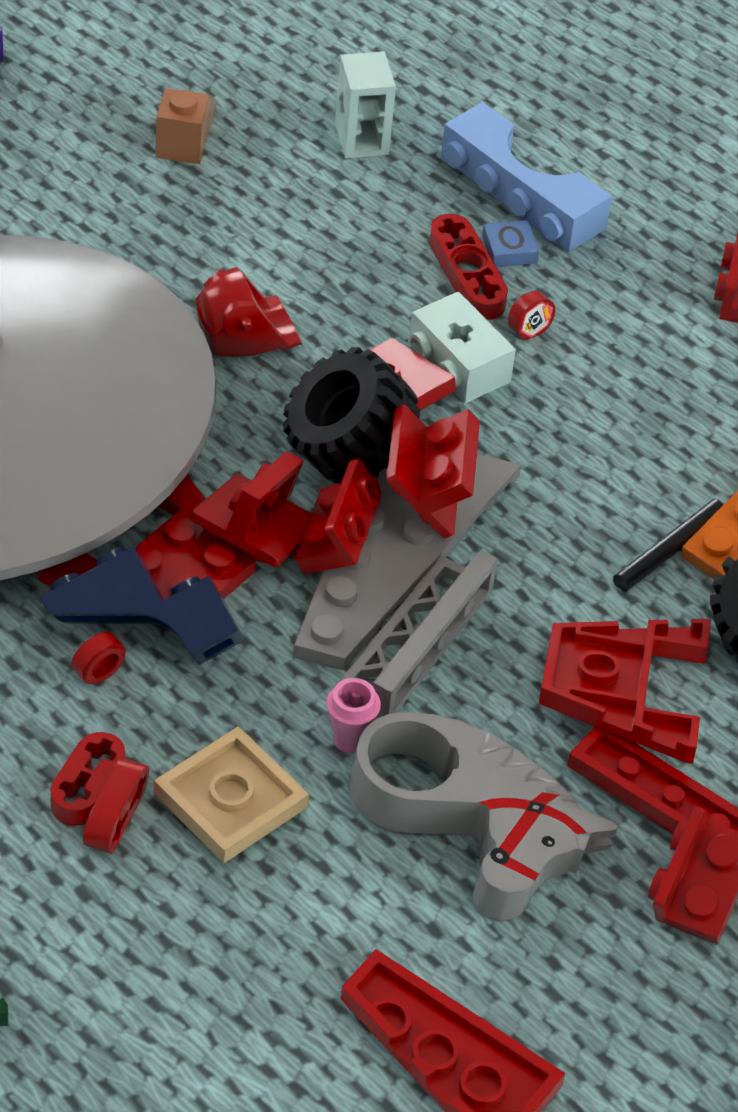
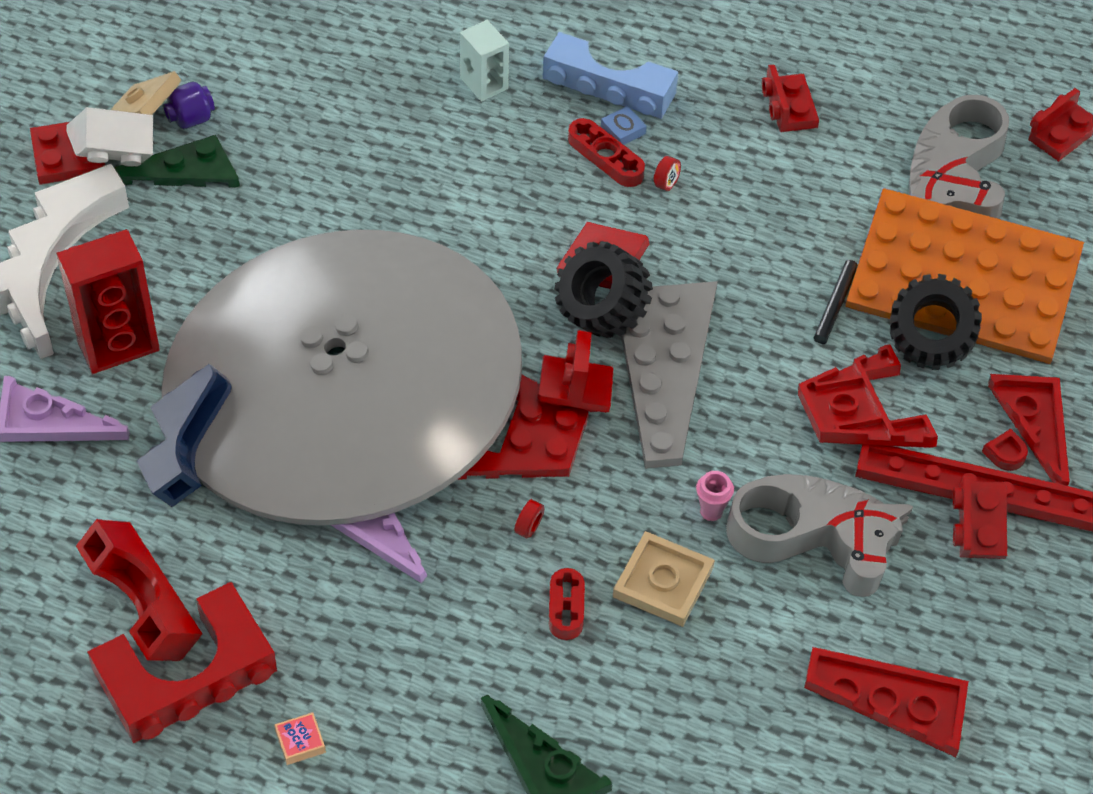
camera: 20 degrees left, 5 degrees up
dark blue arch [40,547,245,665] -> none
red beam [83,757,149,854] -> none
nougat slope [155,88,216,164] -> none
red helmet [196,267,302,357] -> none
red bracket [294,459,382,574] -> none
light grey fence [334,550,498,719] -> none
red bracket [386,404,480,539] -> none
light aqua brick [408,291,516,403] -> none

